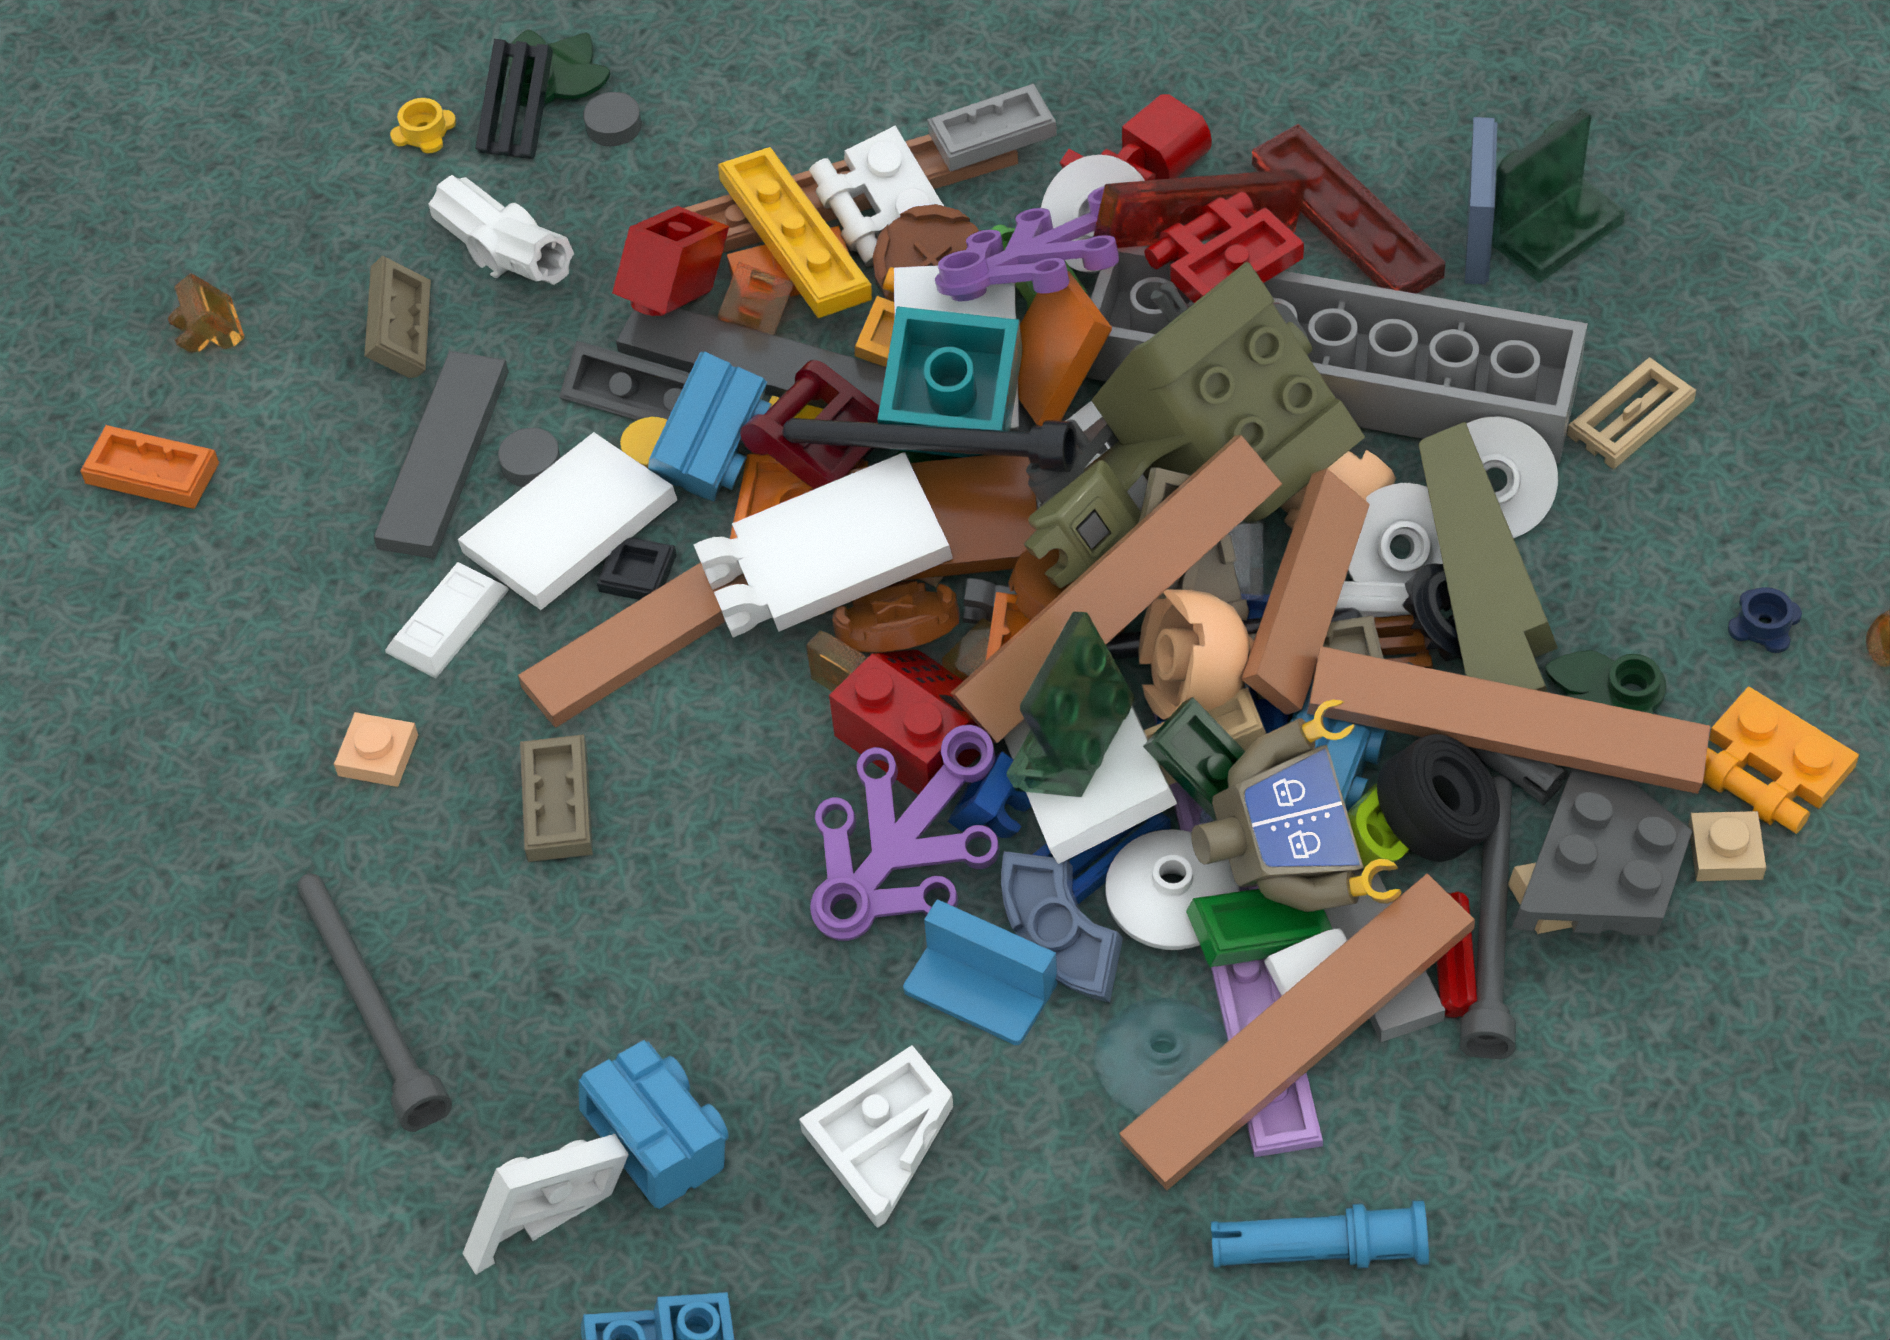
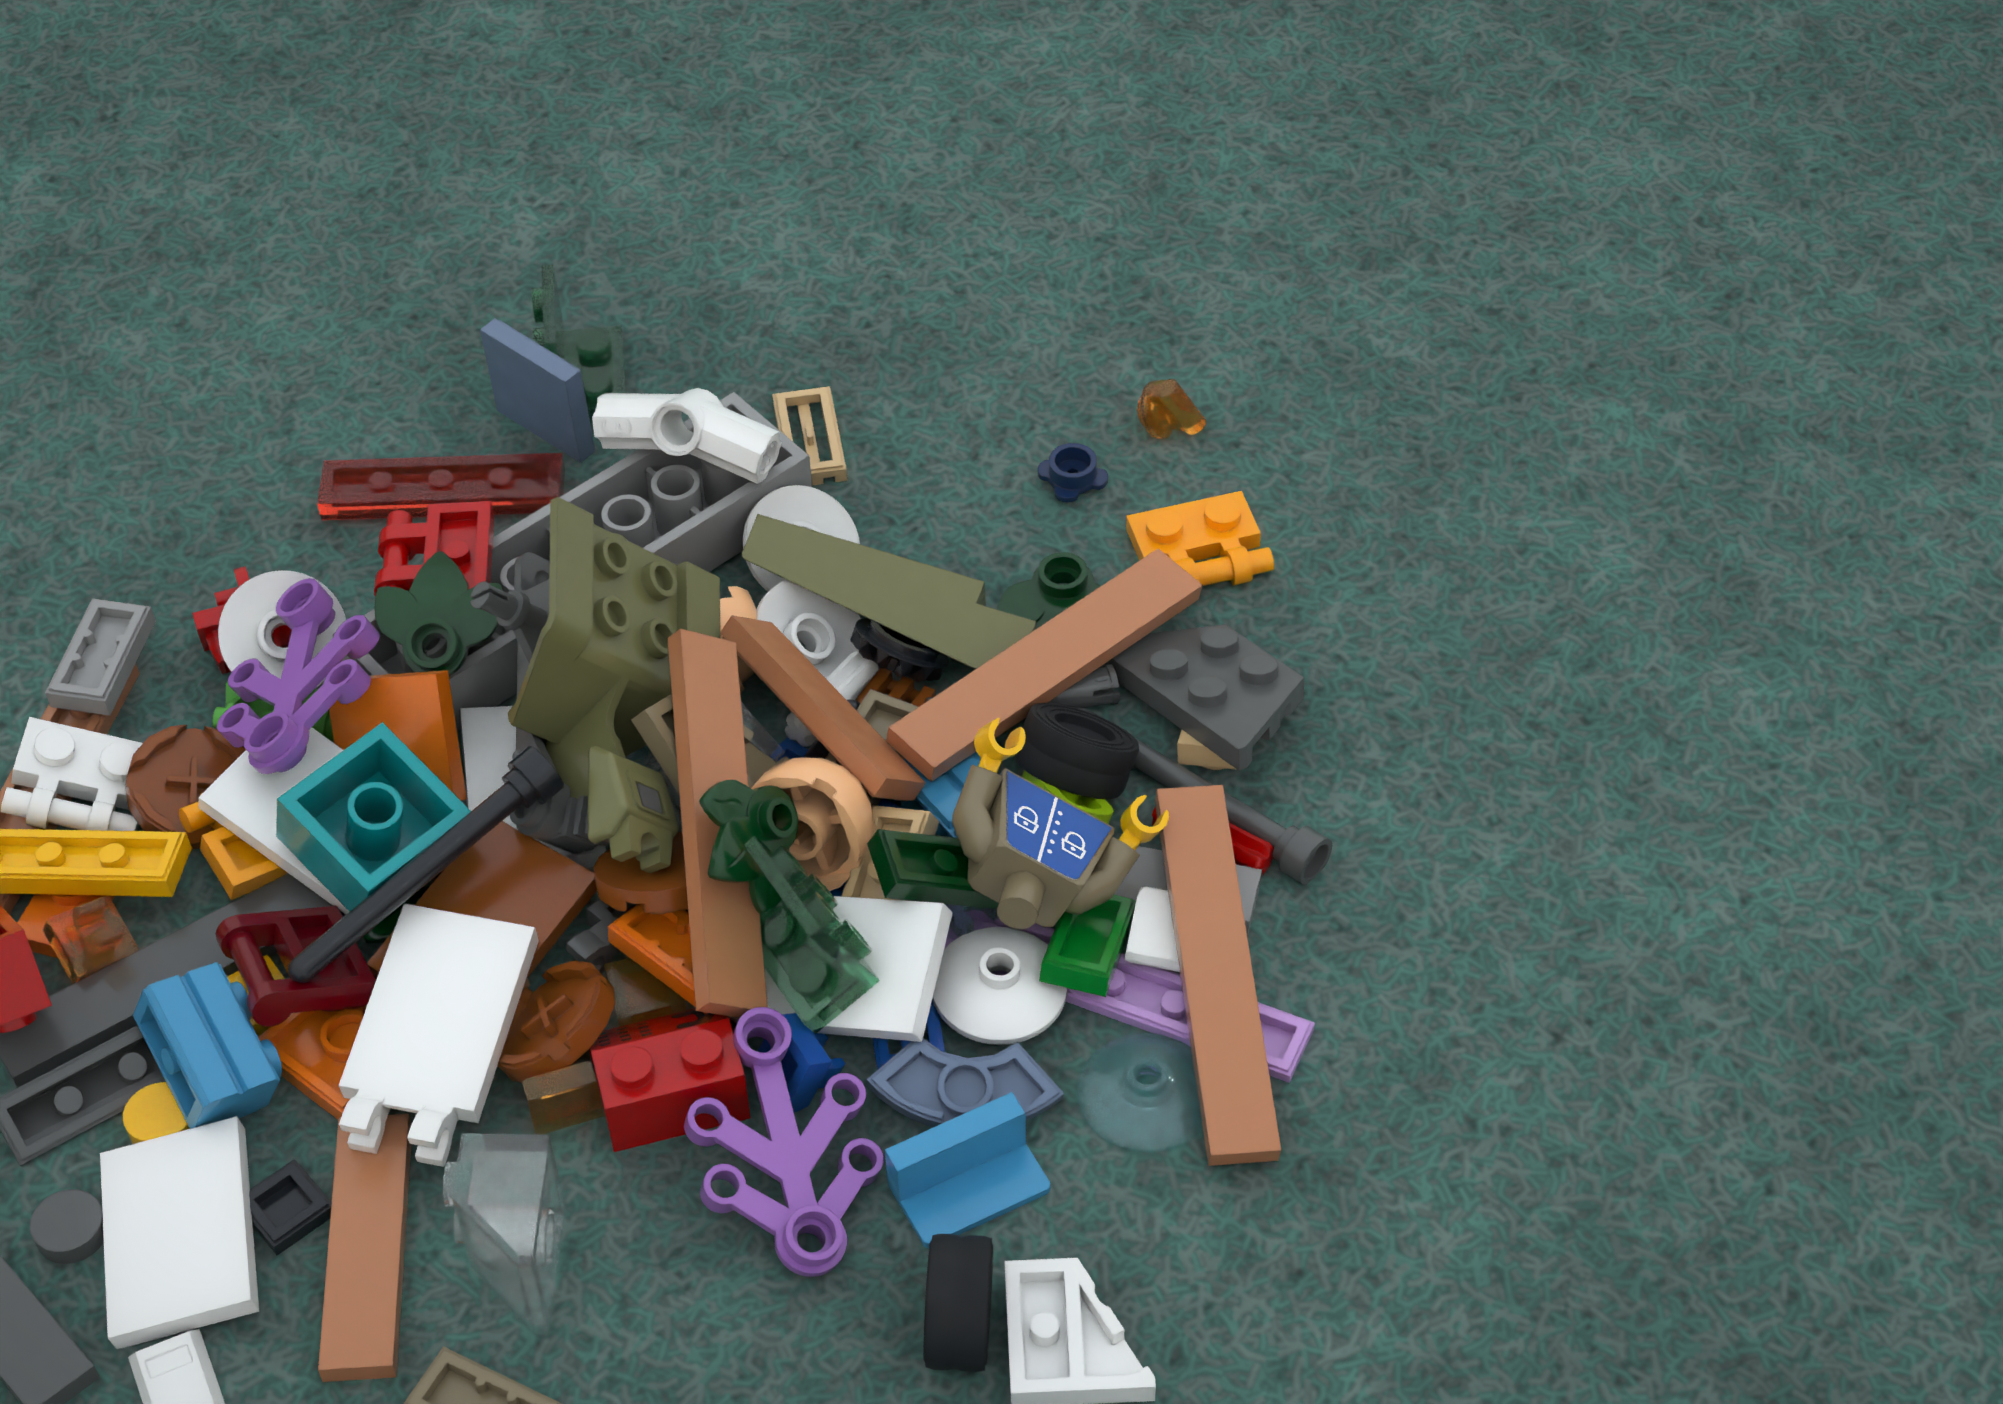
camera: 60 degrees left, 5 degrees down
clear red plate [1093,169,1308,248] -> none
red piece [1122,94,1212,190] -> none
dark azure pin [1211,1200,1429,1269] -> none
tan plate [1688,811,1766,881] -> none
none -> dark green plate [374,551,503,676]
none -> clear slope [443,1133,567,1336]
none -> white piece [592,388,782,484]
none -> dark green plate [699,780,798,913]
none -> black tyre [923,1234,993,1372]

